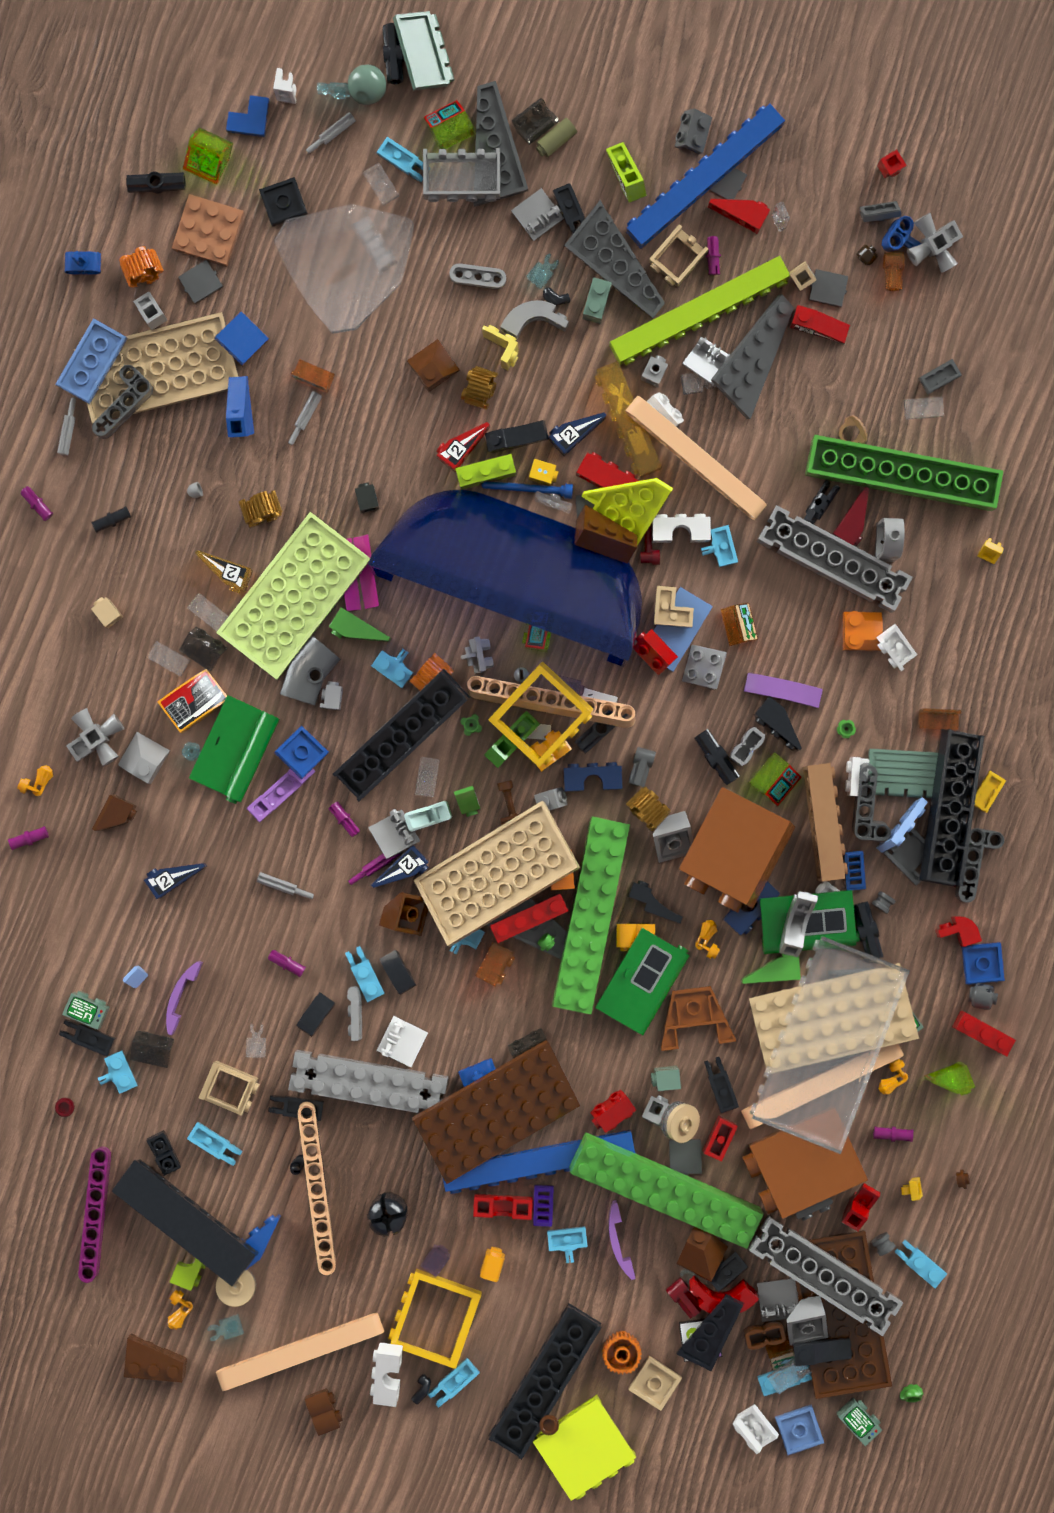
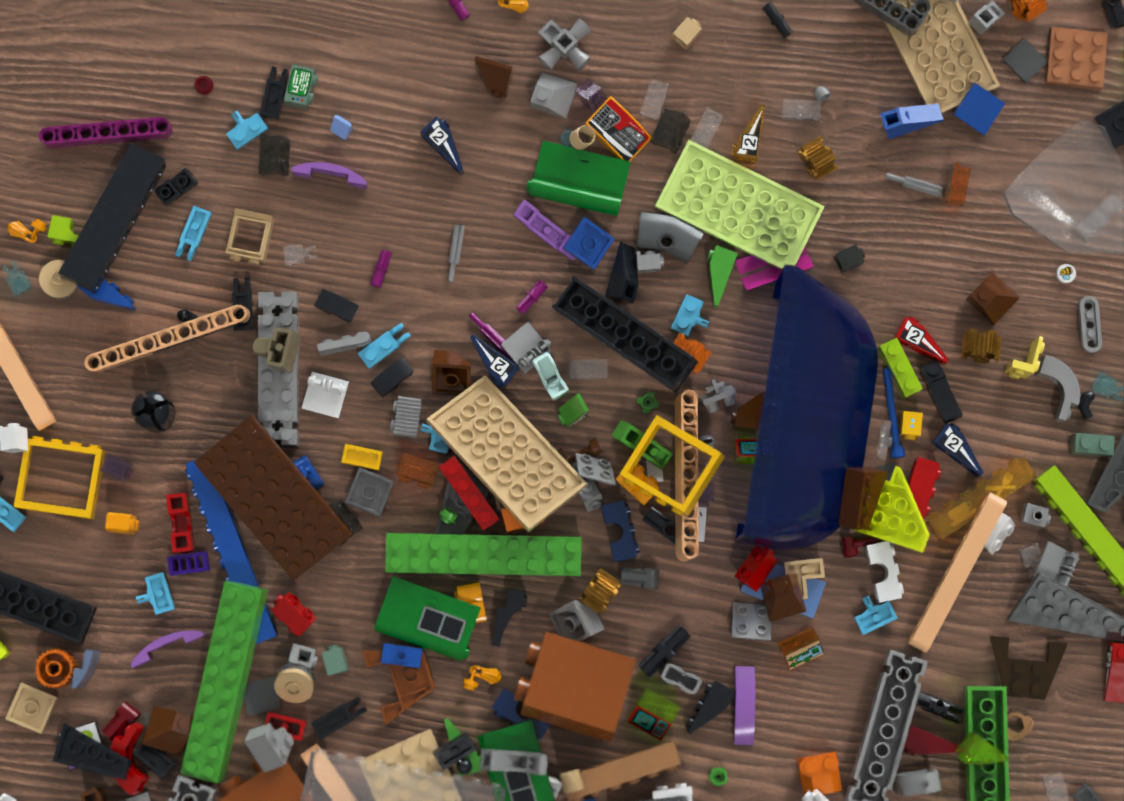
camera: 80 degrees right, 5 degrees down
none -> sand blue slope [71,649,101,688]
none -> light grey brick [244,723,294,772]
none -> dark tan brick [253,327,301,373]
none -> yellow plate [341,444,383,471]
none -> flat silver plate [344,467,395,518]
none -> blue plate [381,643,423,668]
none -> light grey brick [390,396,422,439]
none -> black plate [433,732,477,774]
none -> tan piece [559,770,584,794]
none -> tan piece [570,125,596,150]
none -> light grey hinge [572,453,615,486]
none -> brick [575,79,607,112]
none -> black slope [605,242,639,304]
none -> reddish brown slope [730,391,767,434]
none -> reddish brown slope [761,574,806,622]
none -> clear plate [781,99,821,121]
none -> clear neon green slope [955,733,1008,765]
none -> dark brown wing [990,636,1067,700]
none -> white tile [1056,264,1076,284]

